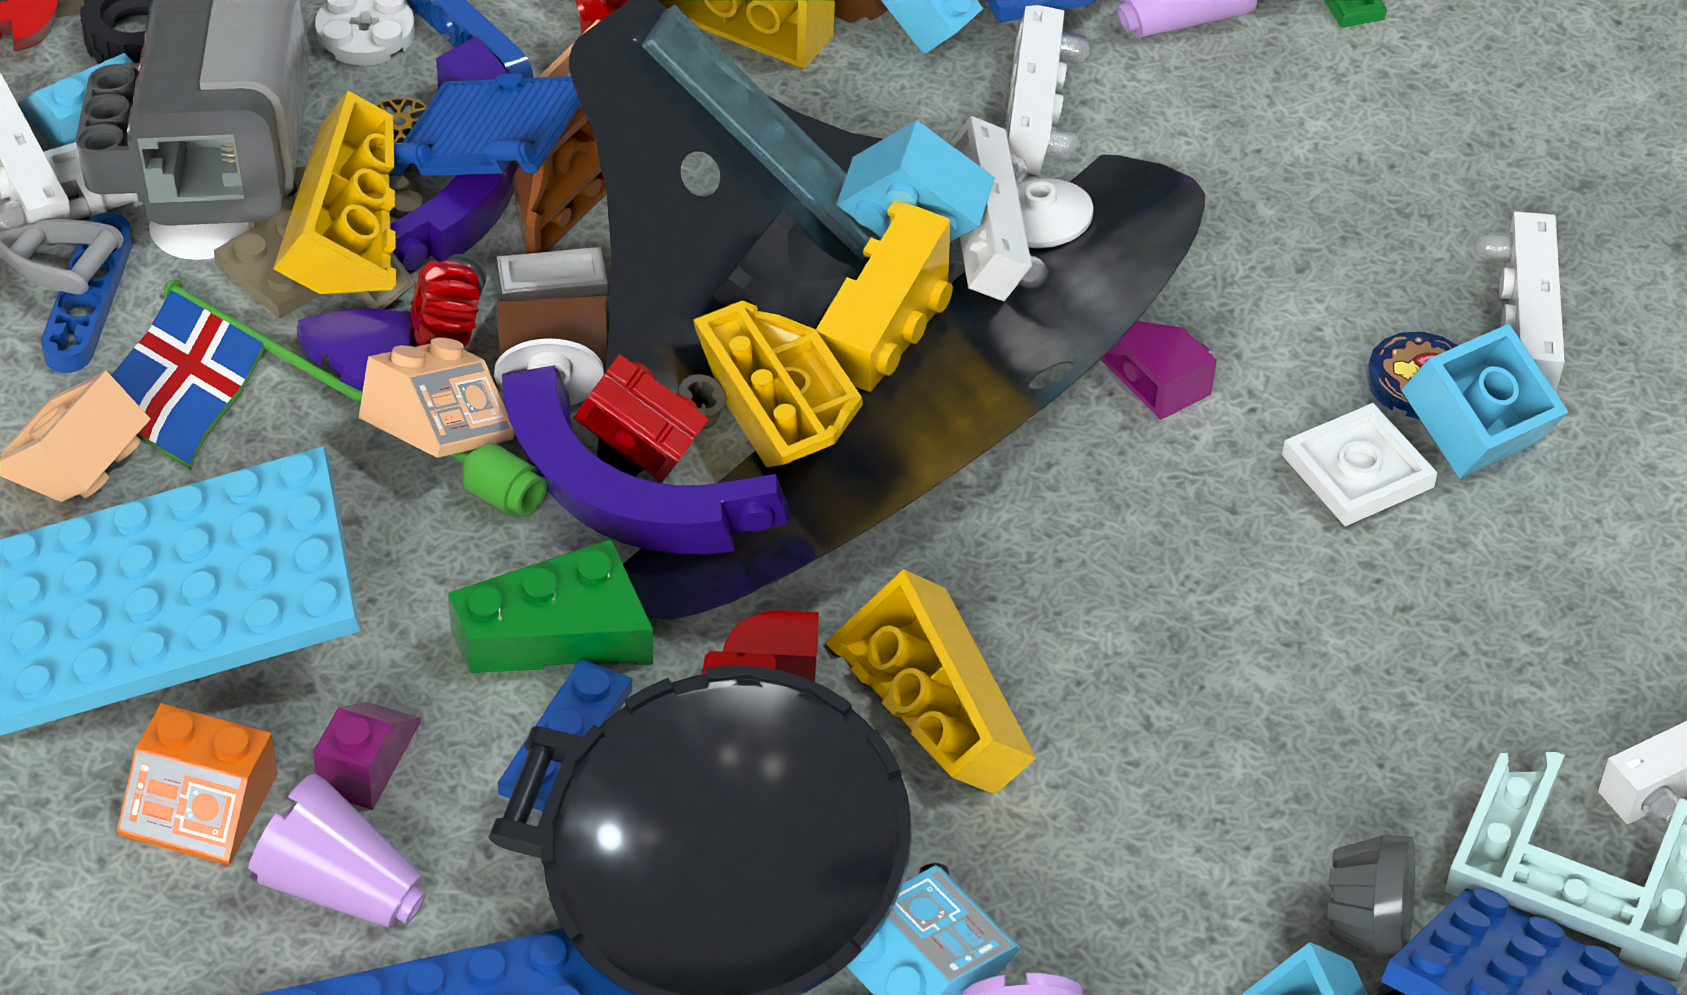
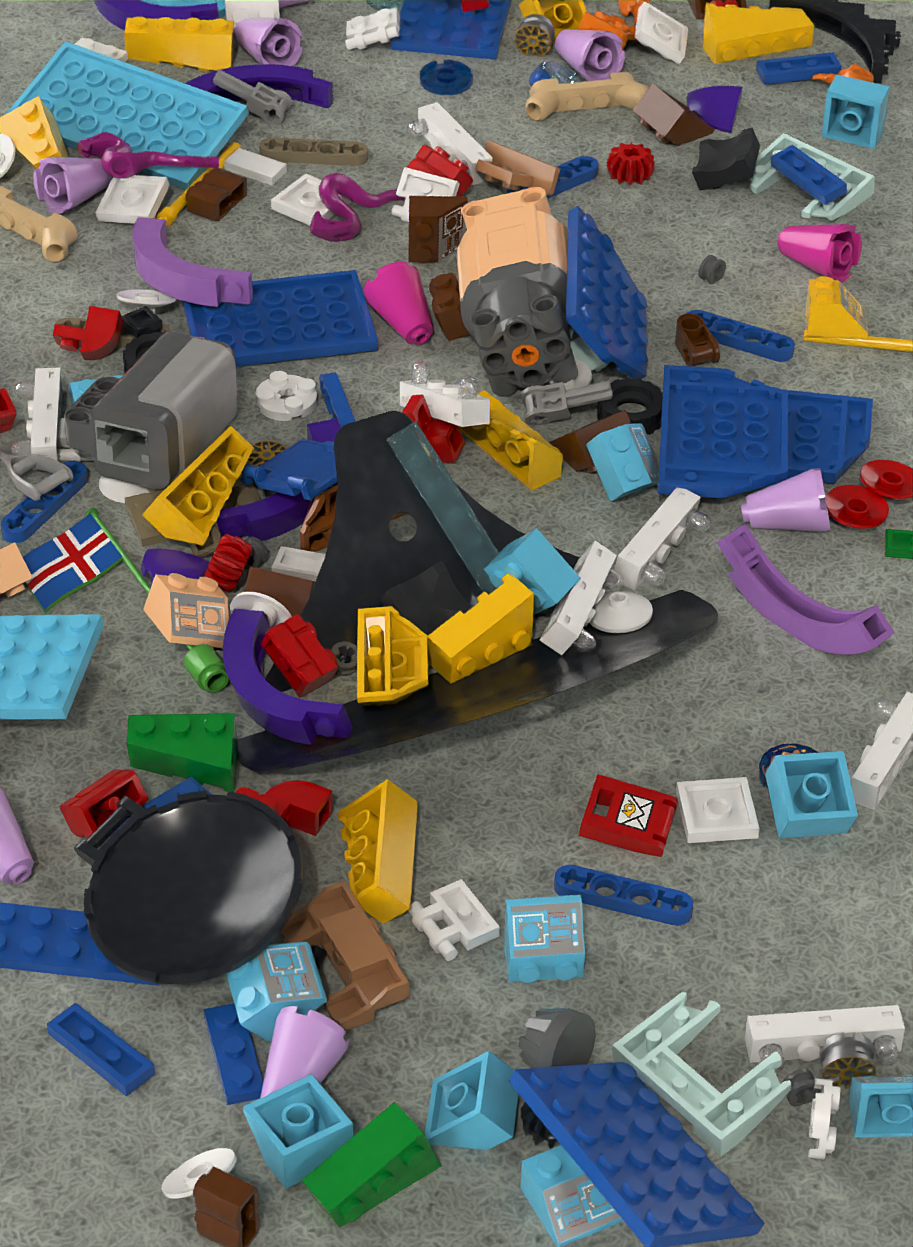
camera: 25 degrees right, 5 degrees down
magenta slope [313,702,421,810] -> none
magenta slope [1100,321,1217,420] -> none
none -> red brick [59,769,148,837]
none -> medium nougat bracket [280,880,409,1031]
none -> white plate [408,879,500,961]
none -> medium azure slope [504,895,585,983]
none -> blue beam [554,865,693,926]
none -> red container [578,774,678,857]
none -> medium lavender arch [716,524,895,655]

